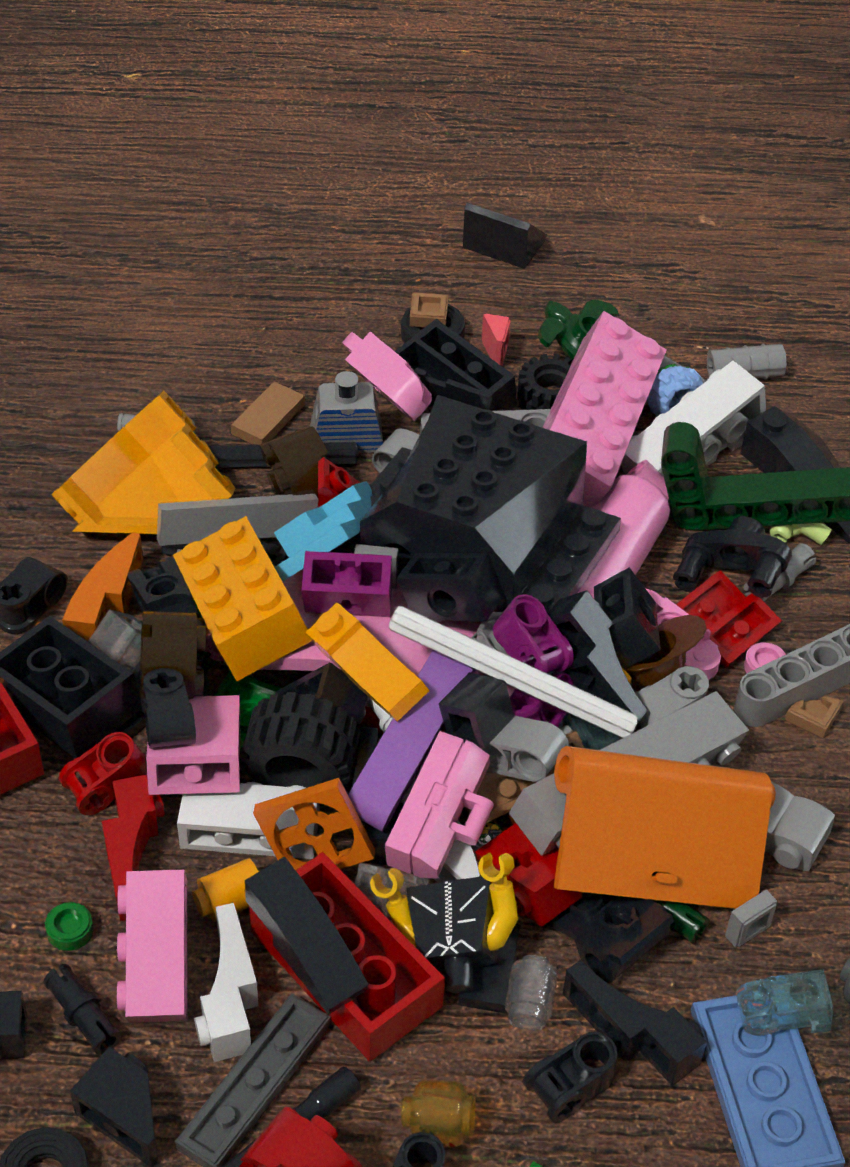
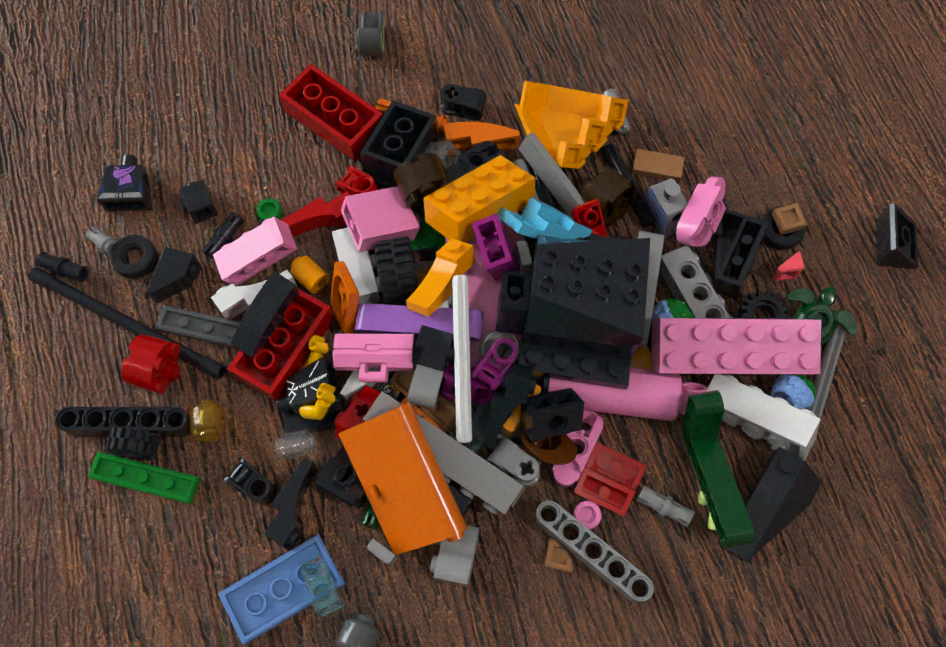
camera: 75 degrees right, 20 degrees up
black piece [143,668,196,749] -> none
black connector [673,516,792,598] -> none
light grey axle [706,343,787,380] -> none

